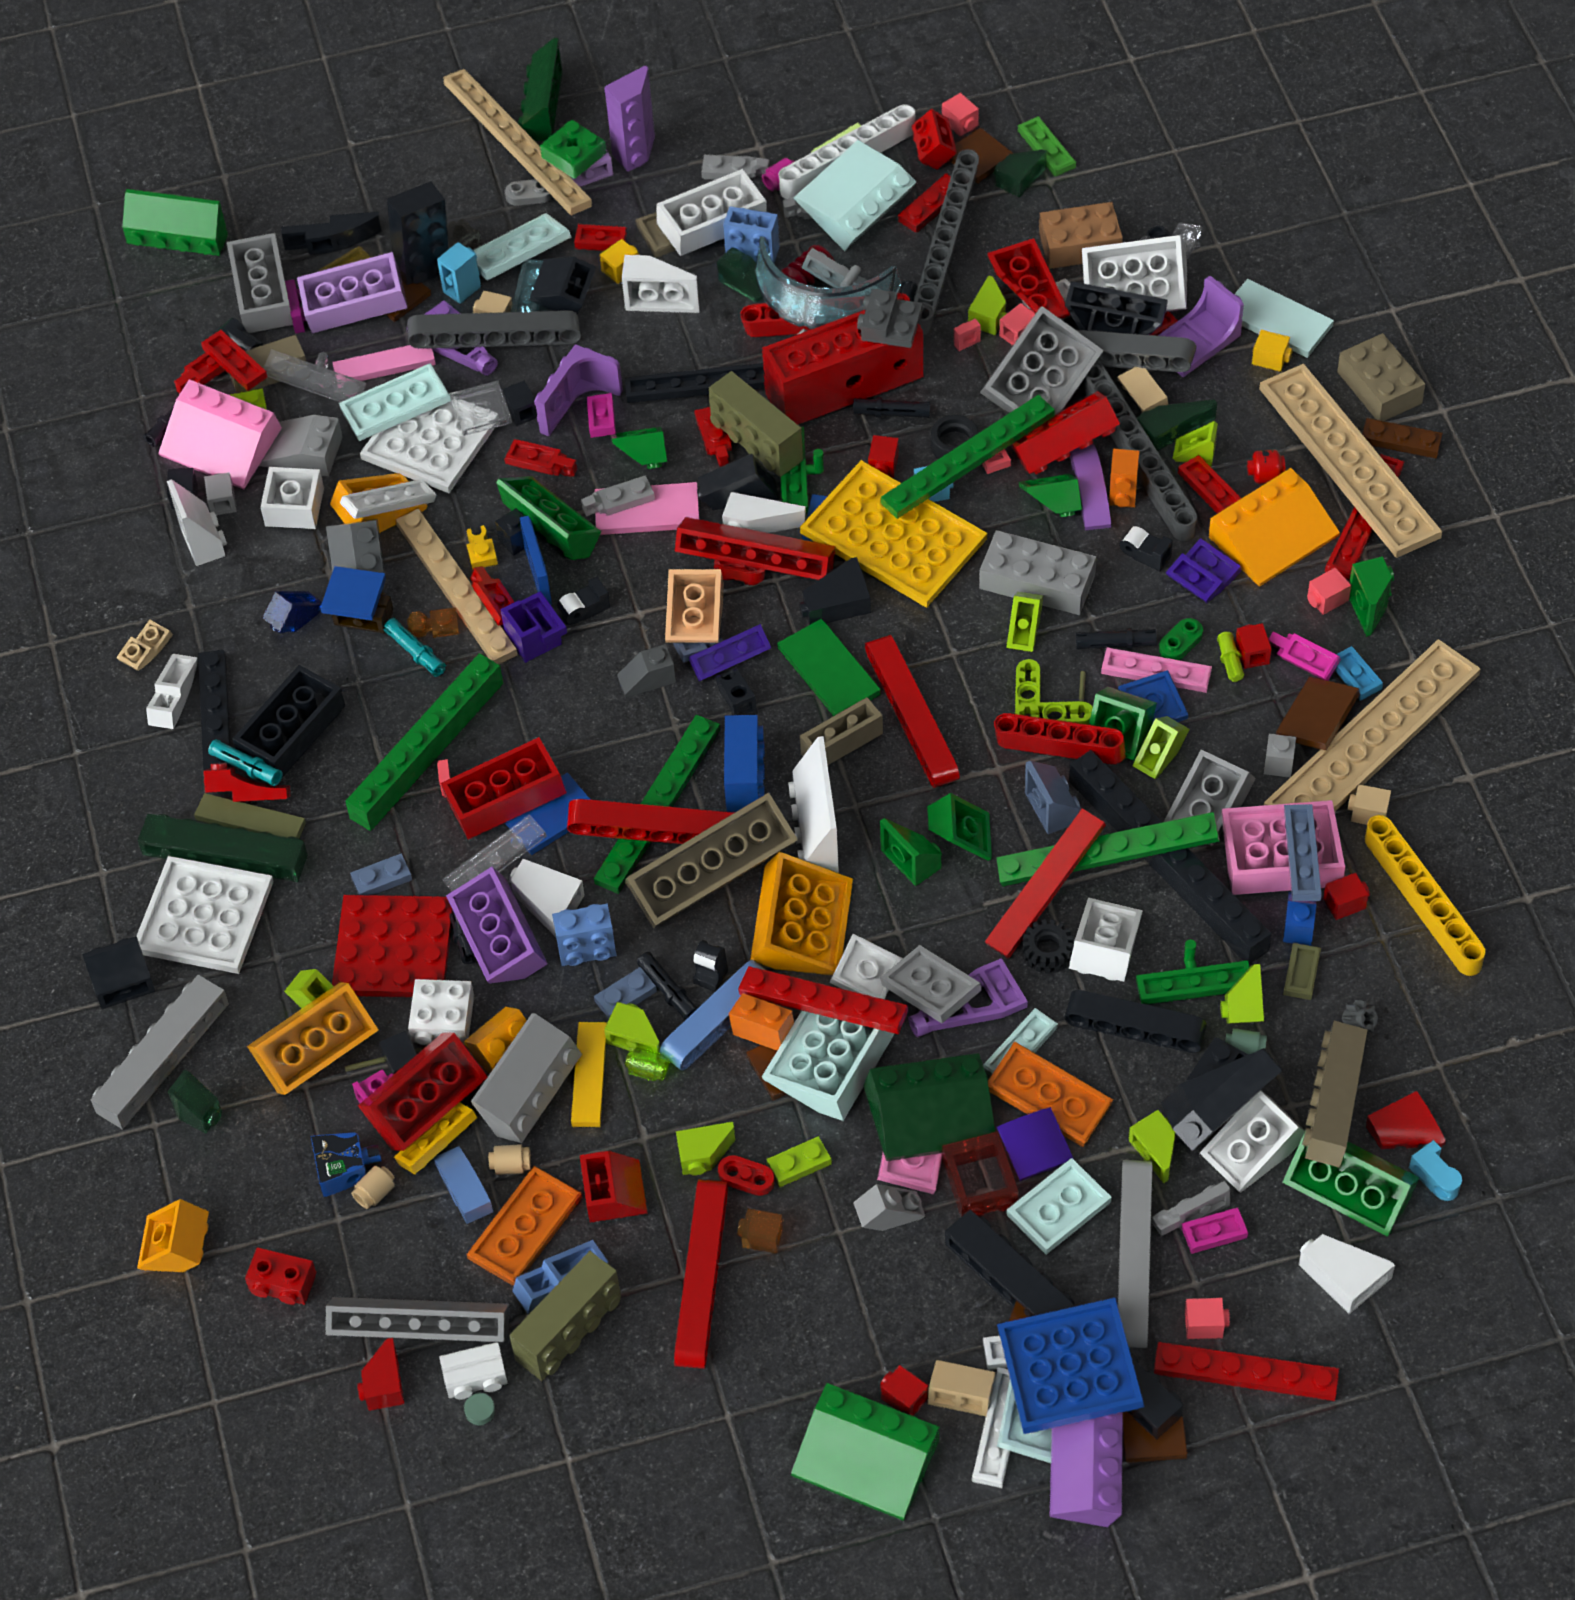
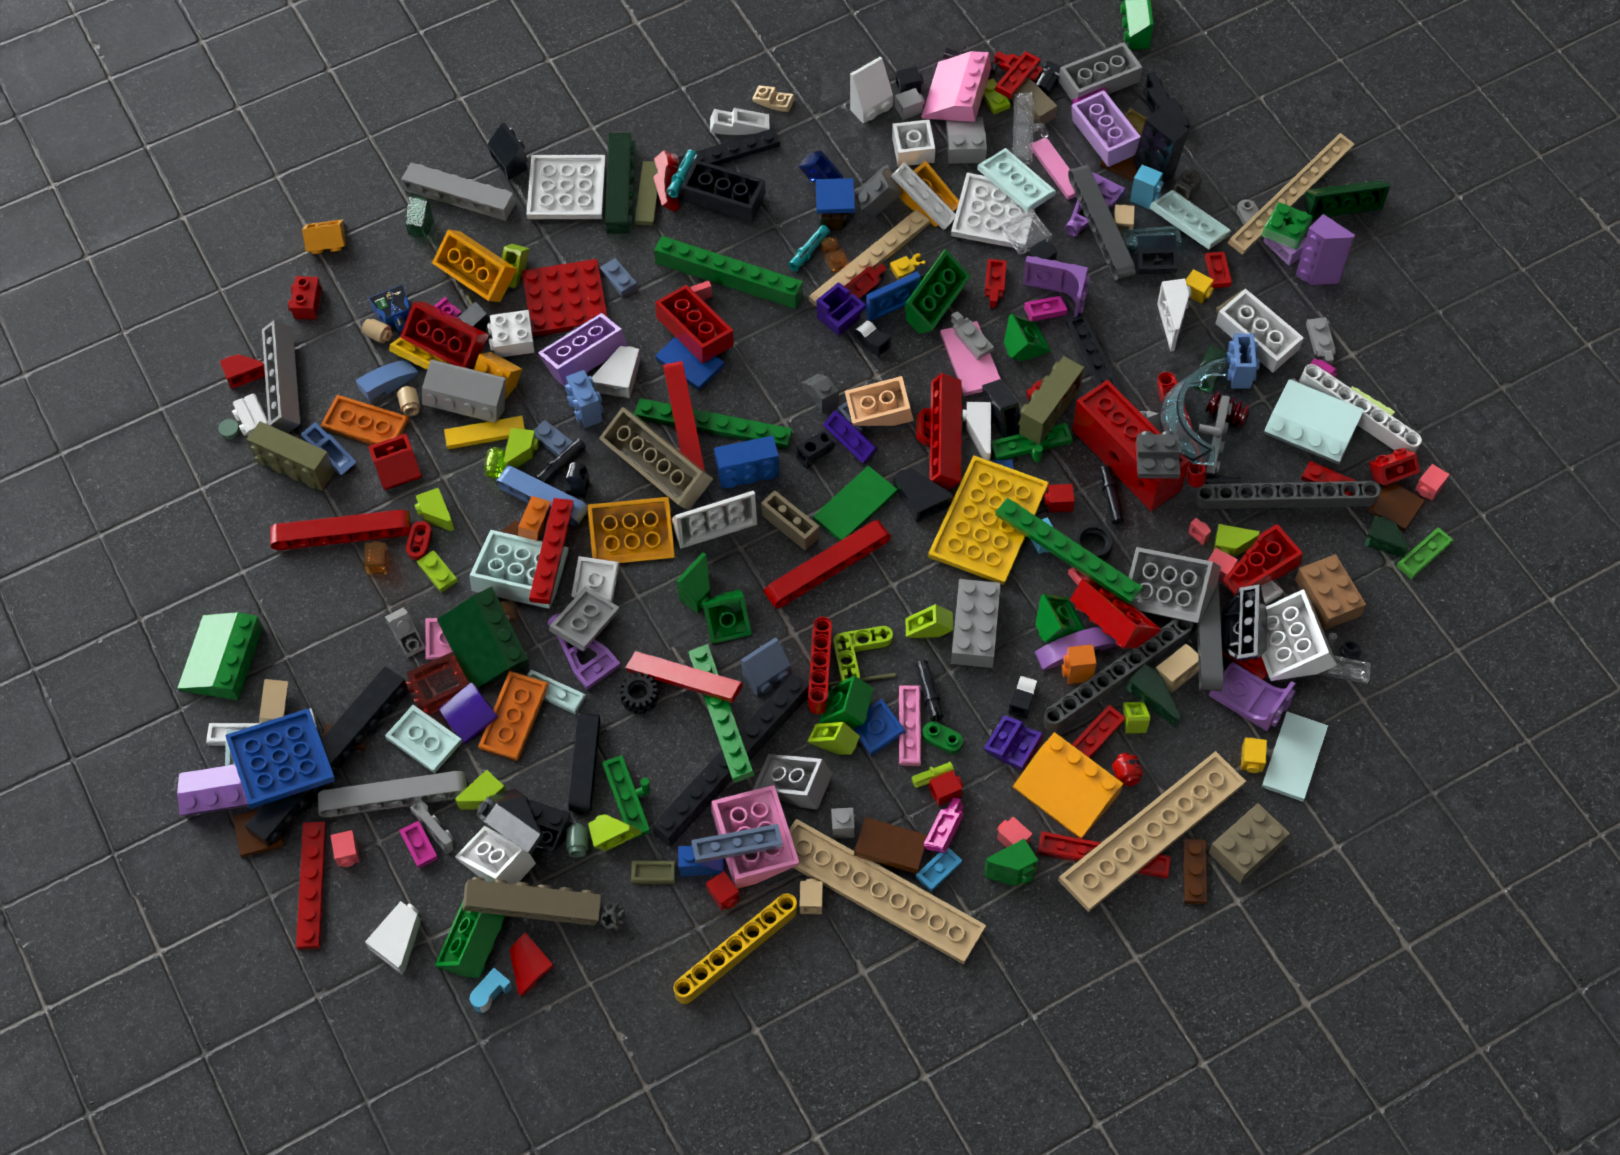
camera: 75 degrees right, 5 degrees up
clear tile [442,814,547,892] -> none
red brick [880,1365,928,1416] -> none
white slope [1069,898,1143,982] -> none

